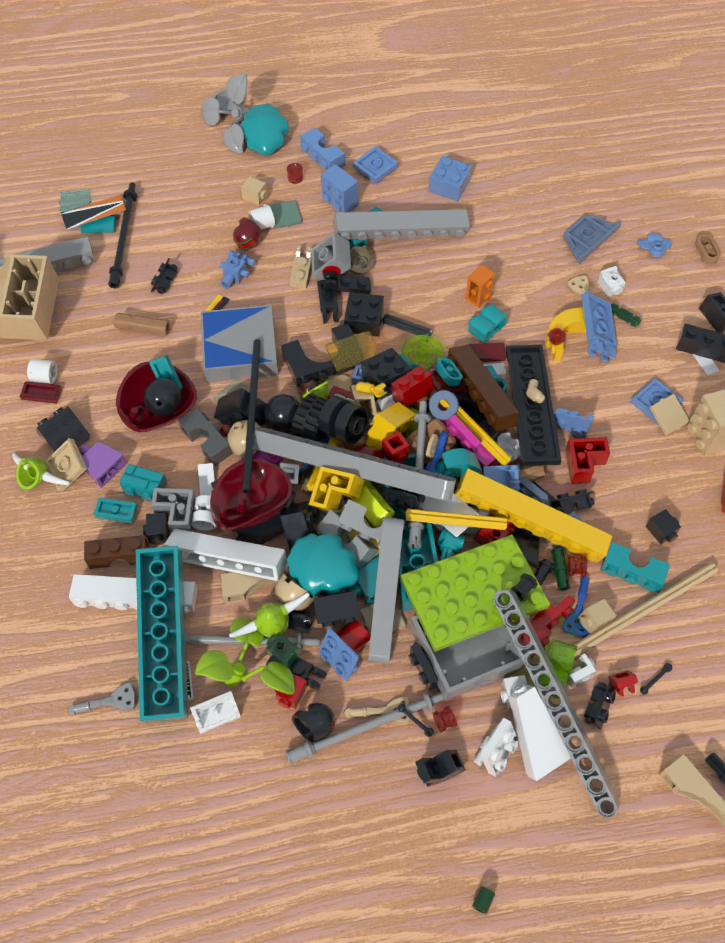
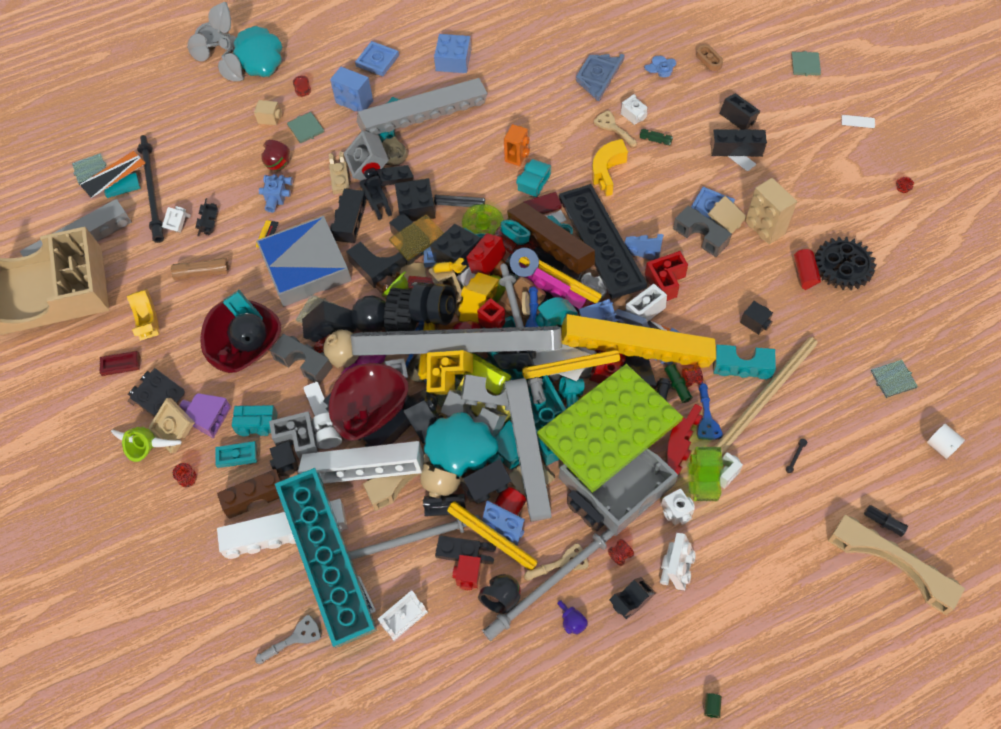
camera: 15 degrees left, 0 degrees up
white piece [27,359,58,384] -> none
lime plant [195,617,295,695] -> none
lime helmet [229,593,310,638] -> none
black piece [242,339,261,494] -> none
white piece [249,204,275,230] -> none
clear green brick [266,633,300,667] -> none
medium blue arch [300,127,345,170] -> none
black hinge [397,704,434,737] -> none
light grey beam [494,589,620,818] -> none
white slope [508,684,571,781] -> none
black bush [511,573,538,602] -> none
tan arm [526,379,545,403] -> none
clear red plate [548,328,566,345] -> none
black hinge [551,489,595,513] -> none
tan brick [578,599,616,634] -> none
medium blue tile [581,291,617,363] -> none
black hinge [584,682,616,730] -> none
red tile [608,670,638,696] -> none
none -> yellow arch [127,289,159,341]
none -> white bracket [162,206,191,233]
none -> clear red wheel [172,463,197,487]
none -> black brick [330,189,367,243]
none -> yellow axle [447,502,538,570]
none -> dark purple piece [557,600,588,635]
none -> white brick [626,284,667,322]
none -> dark grey arch [673,206,732,257]

